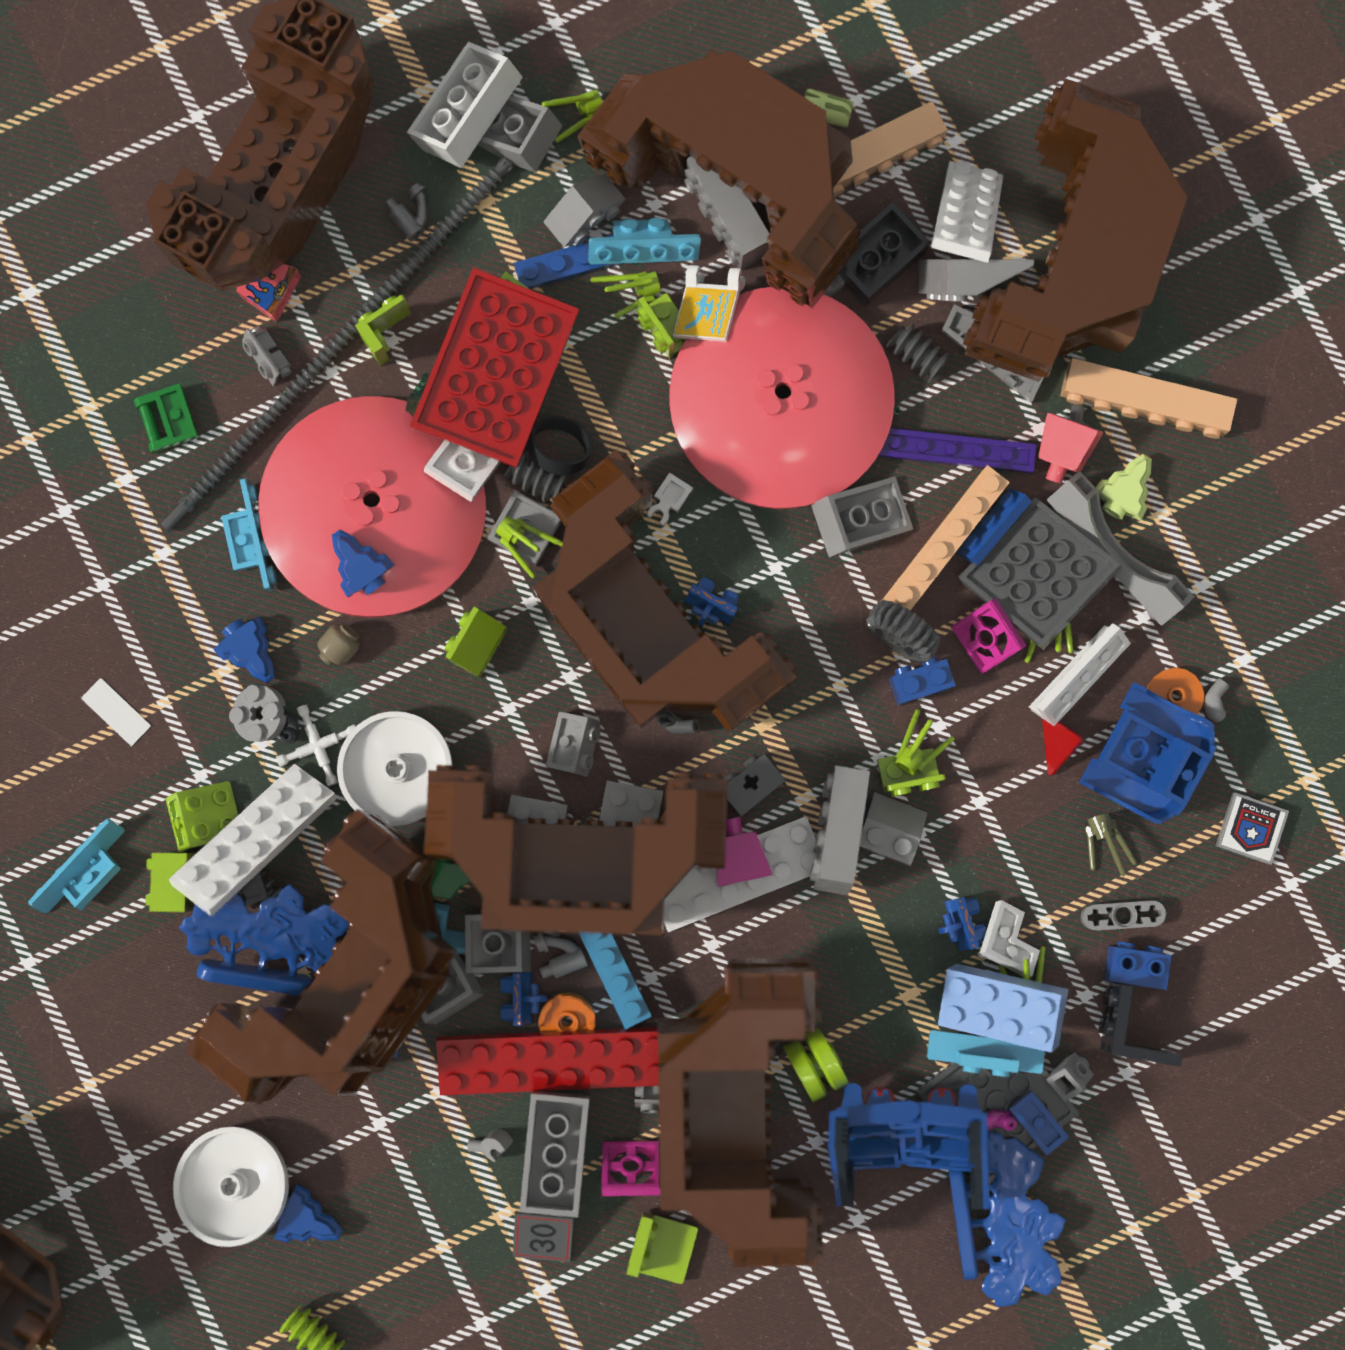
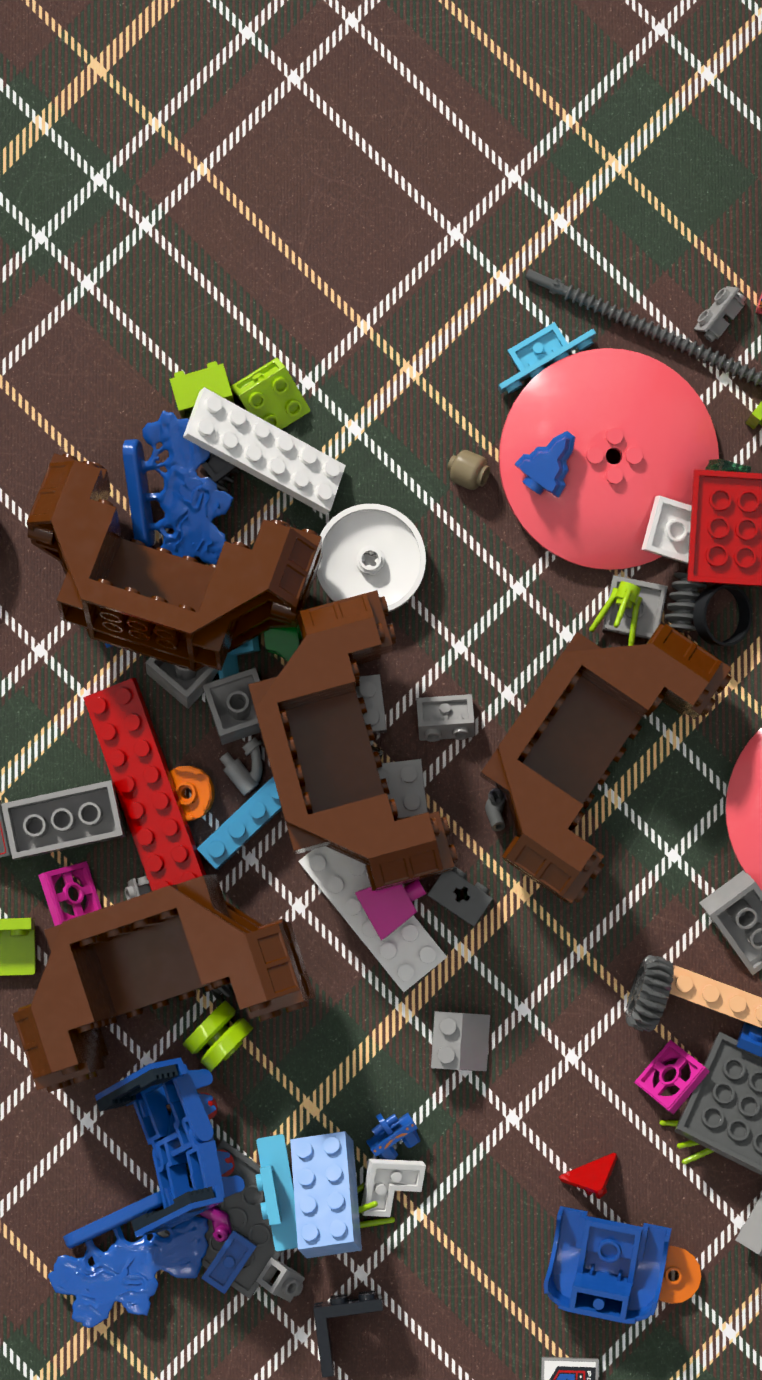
camera: 75 degrees right, 0 degrees up
medium azure bracket [28,818,125,914] -> none
white sticker [81,678,151,746] -> none
green plate [133,383,199,454] -> none
blue rock [213,616,275,683] -> none
light grey plate [229,685,286,742] -> none
white piece [276,704,356,787] -> none
black arm [280,710,299,744] -> none
lime slope [445,607,508,679] -> none
light grey piece [467,1129,513,1162] -> none
blue hips [500,972,547,1026] -> none
white plate [648,472,693,526] -> none
blue hips [684,577,739,627] -> none
light grey brick [810,766,870,895] -> none
lime bracket [877,748,946,797] -> none
blue brick [889,656,955,706] -> none
lime plant [895,709,955,775] -> none
white fence [1029,623,1131,726] -> none
light grey beam [1081,901,1166,930] -> none
olive plant [1084,812,1137,876] -> none
blue brick [1104,941,1172,990] -> none
light grey arm [1203,678,1229,722] -> none

